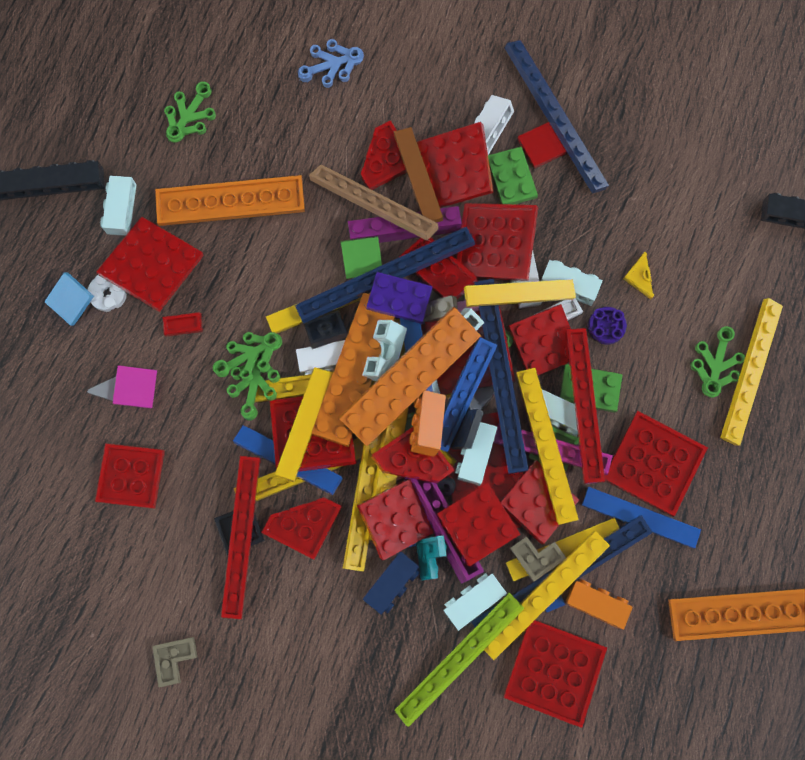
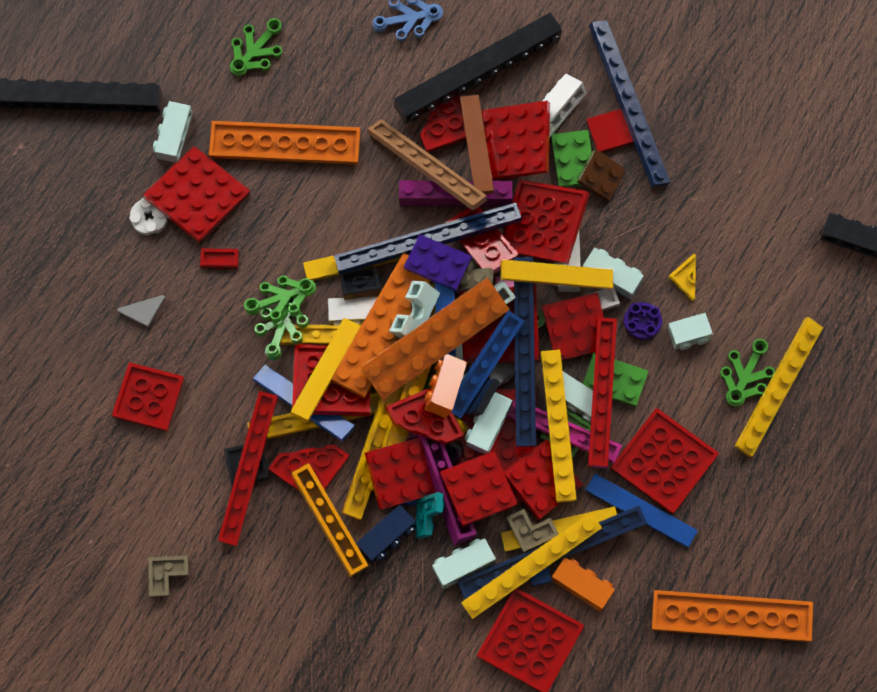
camera: 10 degrees right, 5 degrees down
dark azure tile [45,272,94,326] -> none
dark pink tile [113,366,157,409] -> none
bright green tile [341,236,382,279] -> none
lime tile [395,593,524,727] -> none
none -> light orange brick [291,463,368,578]
none -> black brick [394,12,562,124]
none -> reddish brown plate [577,149,626,202]
none -> light aqua brick [667,313,713,350]

